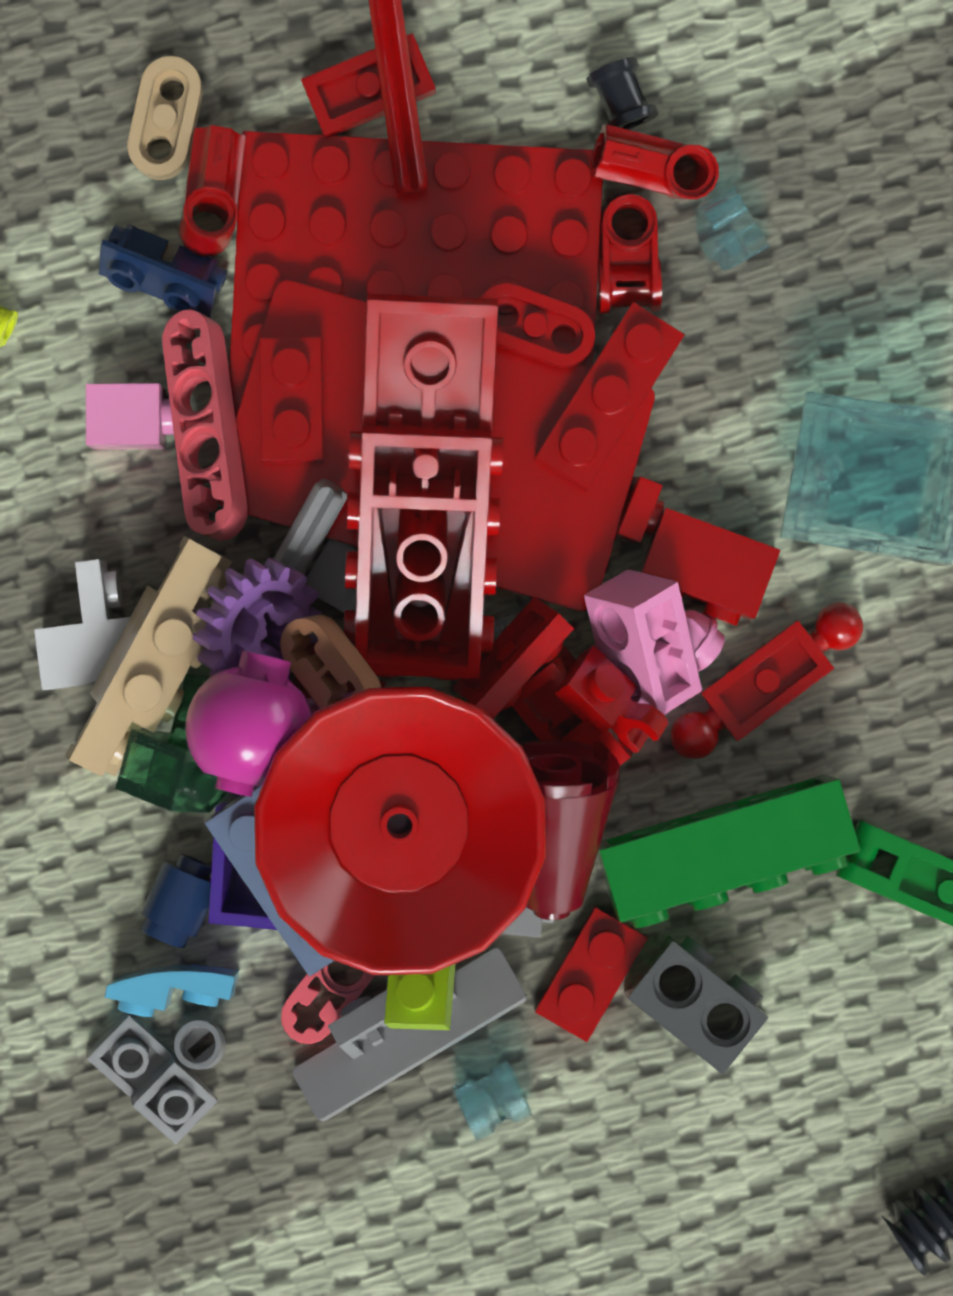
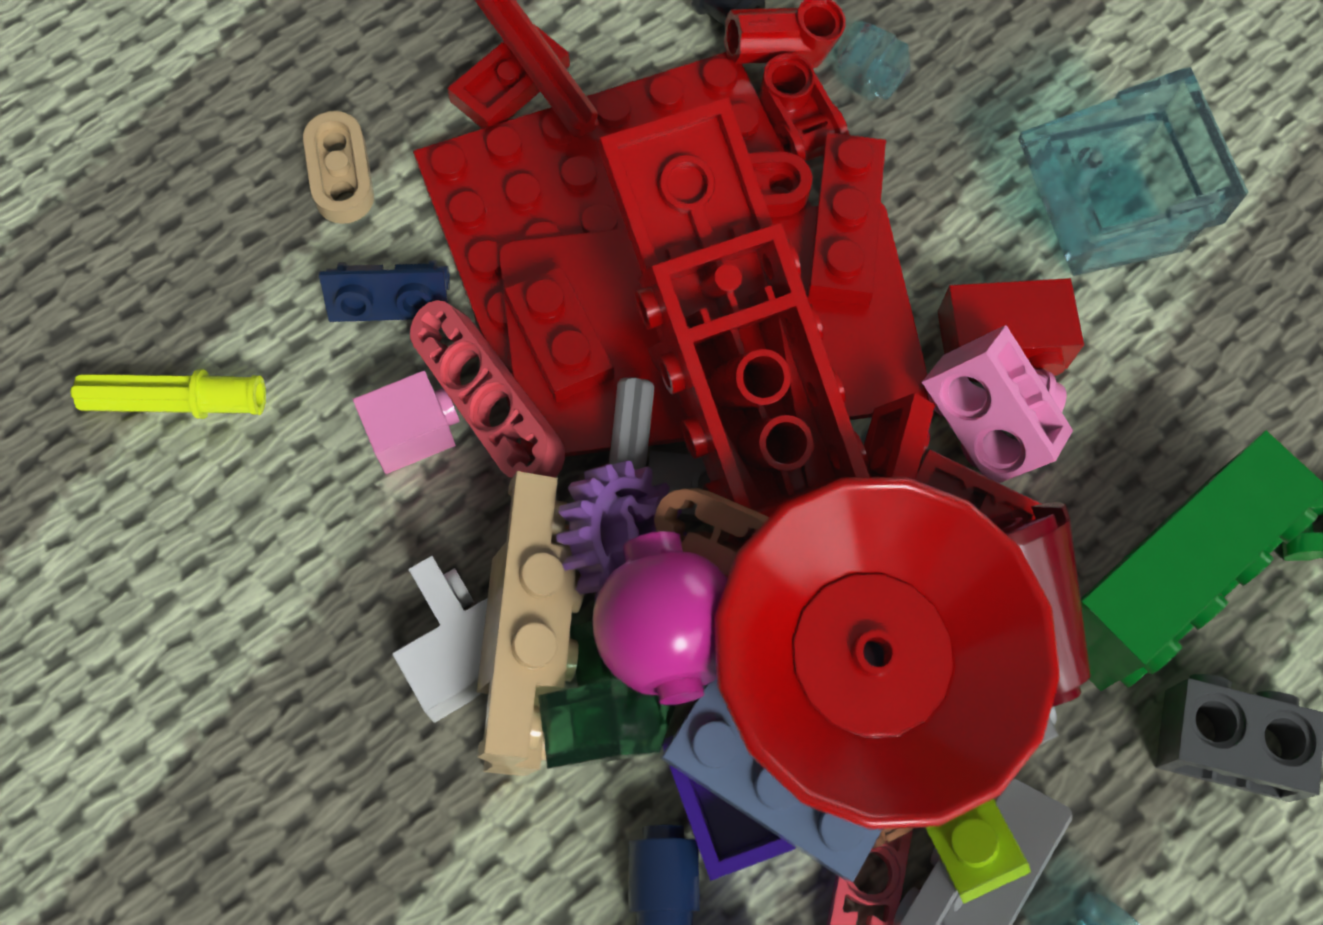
camera: 30 degrees left, 20 degrees down
red piece [179,125,246,257] -> none
red plate [534,906,648,1042] -> none
red plate [554,645,669,753] -> none
red plate [616,476,665,542] -> none
red plate [670,602,864,760] -> none

